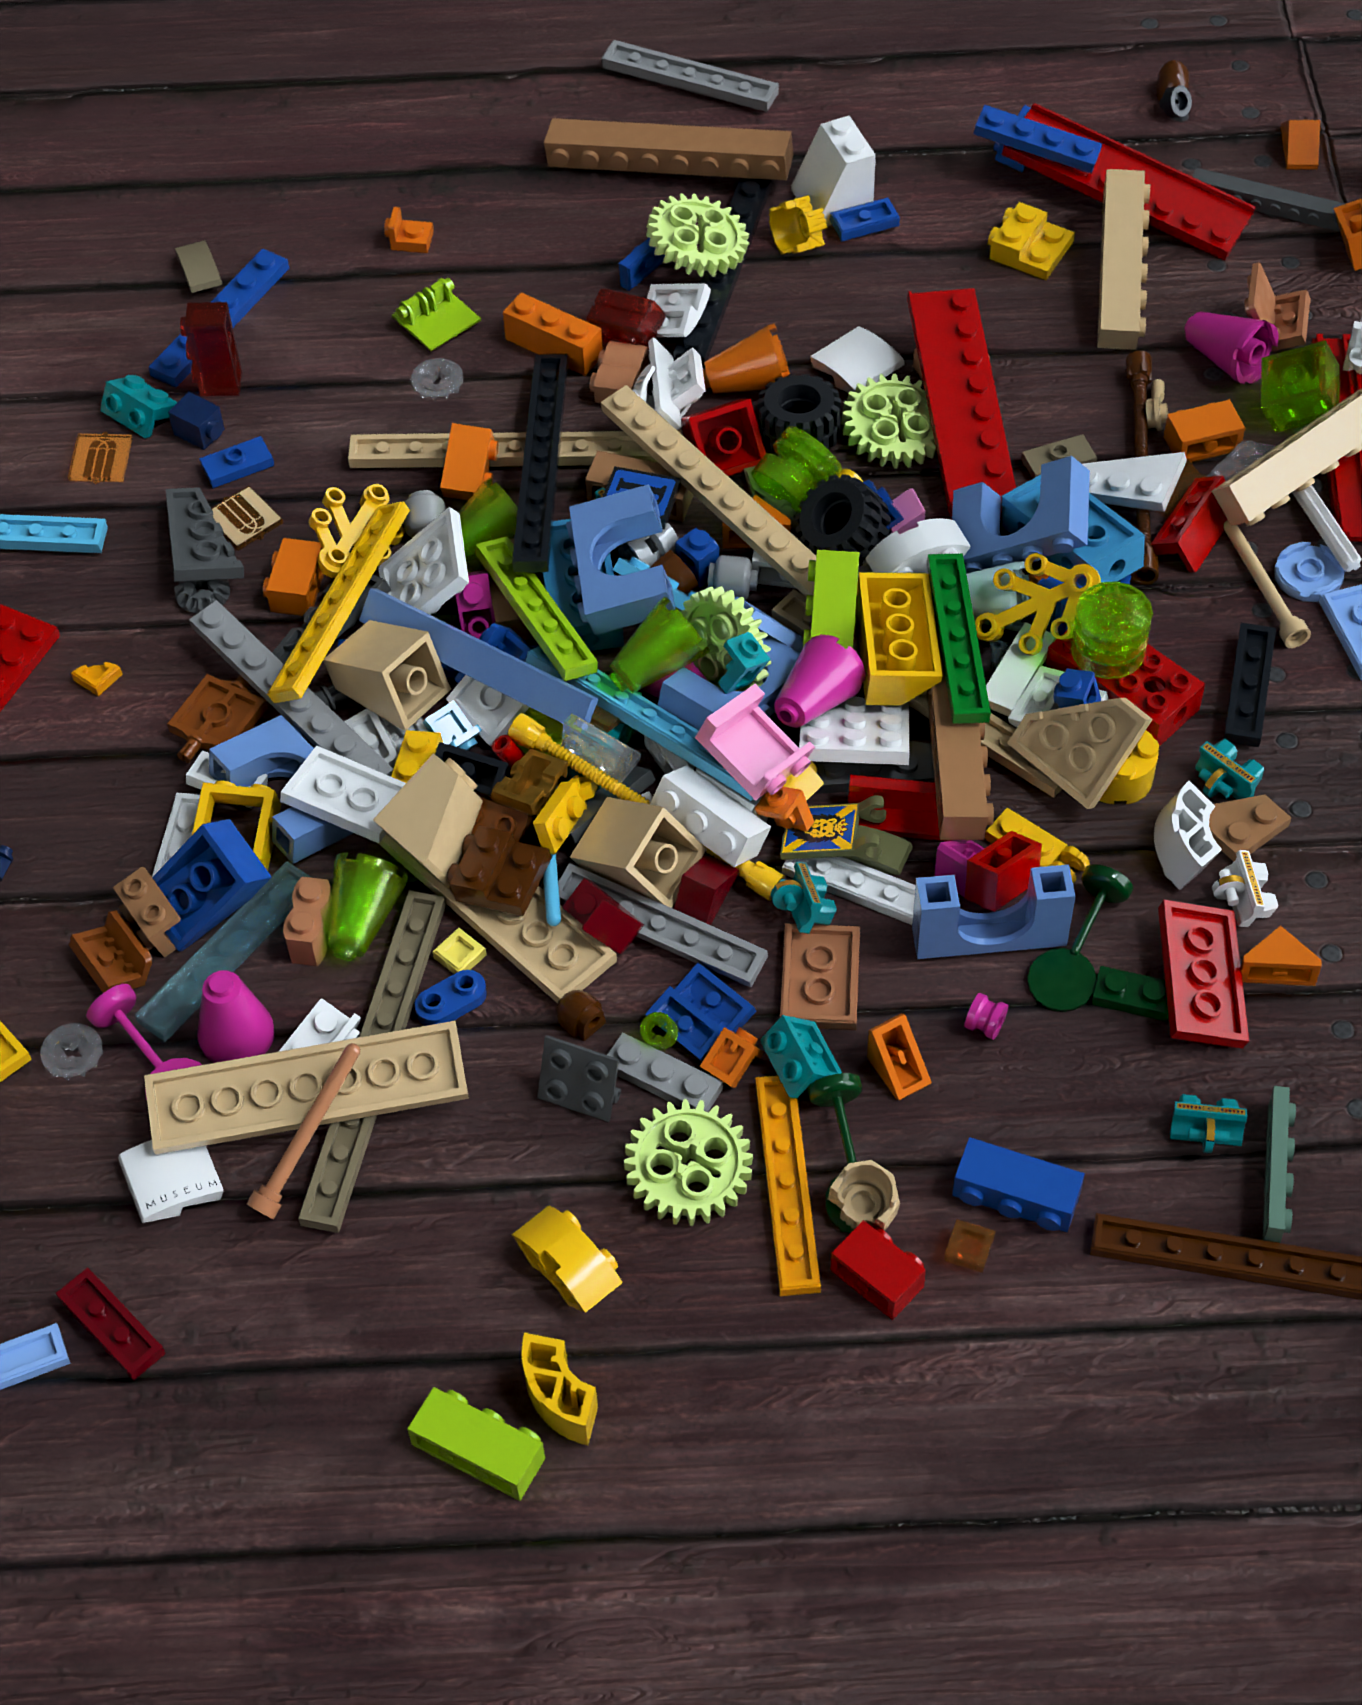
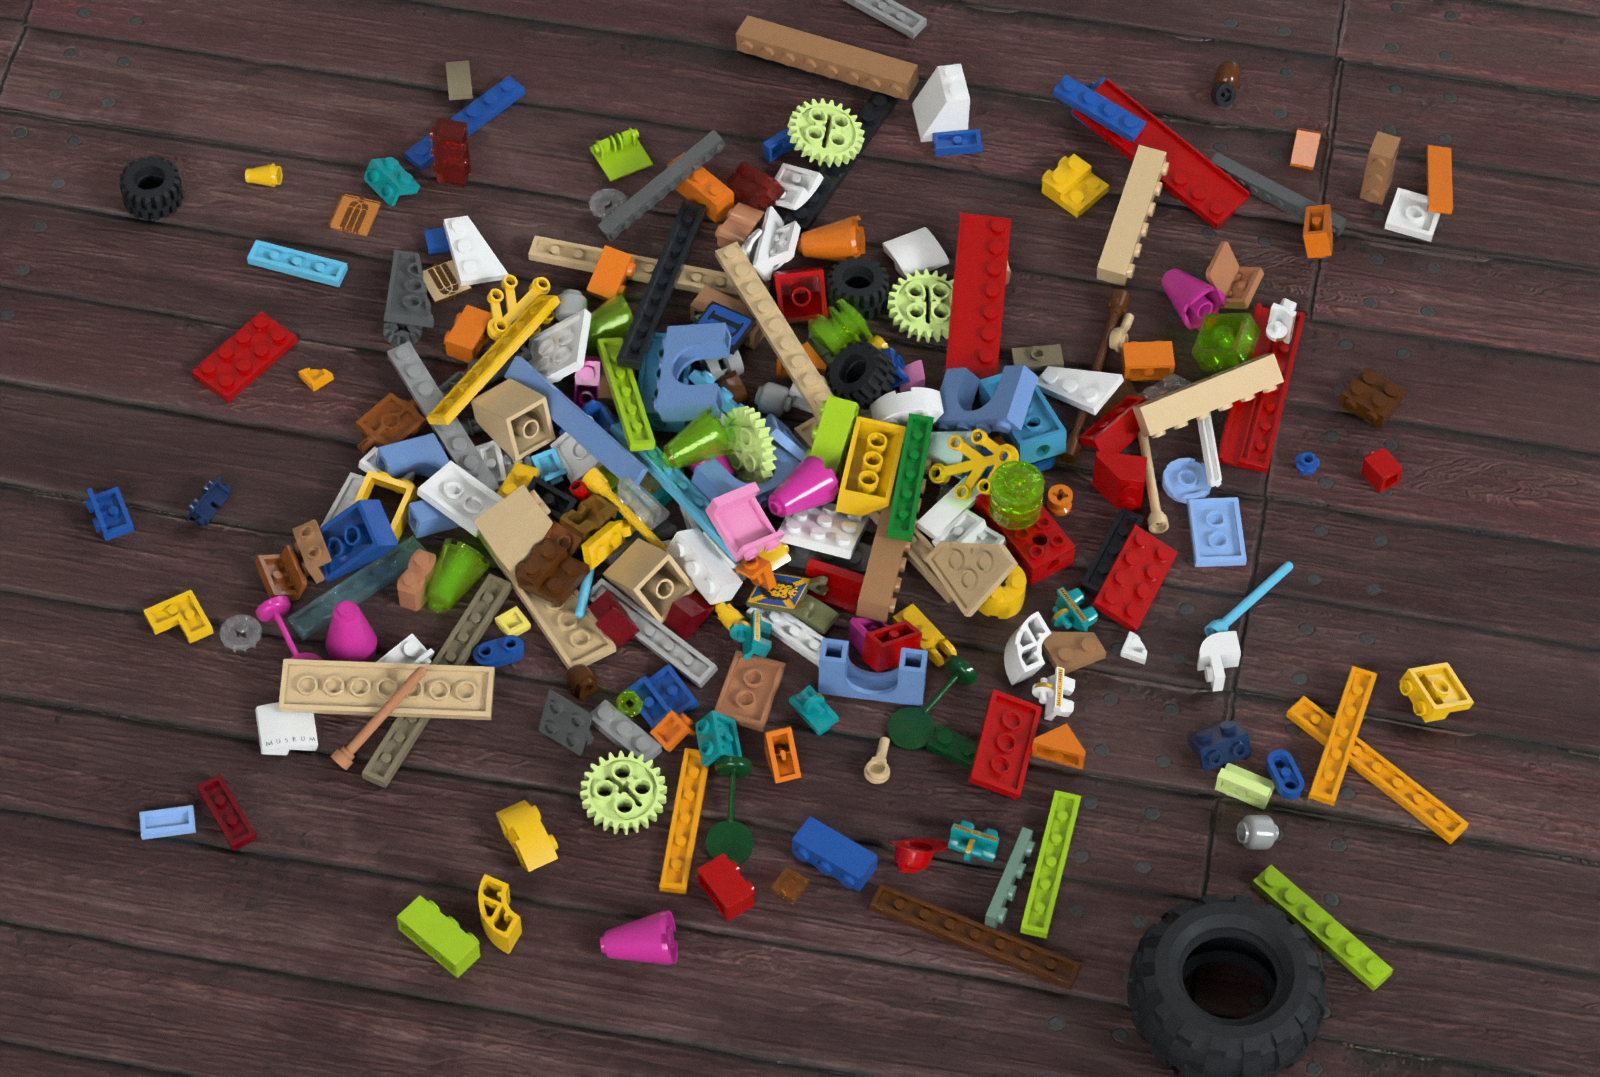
camera: 10 degrees right, 0 degrees up
dark blue brick [168,392,225,450] -> none
orange bracket [384,207,434,253] -> none
blue brick [675,528,720,588] -> none
teal bracket [718,632,771,694] -> none
yellow hair [769,195,827,255] -> none
tan hair [828,1160,900,1231] -> none
dark pink wheel [964,993,1009,1040] -> none
blue brick [1053,668,1101,708] -> none
none -> white wing [443,216,509,286]
none -> dark grey piece [597,129,726,241]
none -> dark pink cone [600,910,678,965]
none -> teal hips [789,685,839,736]
none -> tan plate [864,737,890,784]
none -> red piece [890,837,949,873]
none -> lime plate [1020,790,1081,939]
none -> orange wheel [1046,484,1073,517]
none -> red plate [1091,525,1178,633]
none -> red slope [1092,451,1147,511]
none -> white tile [1120,631,1147,665]

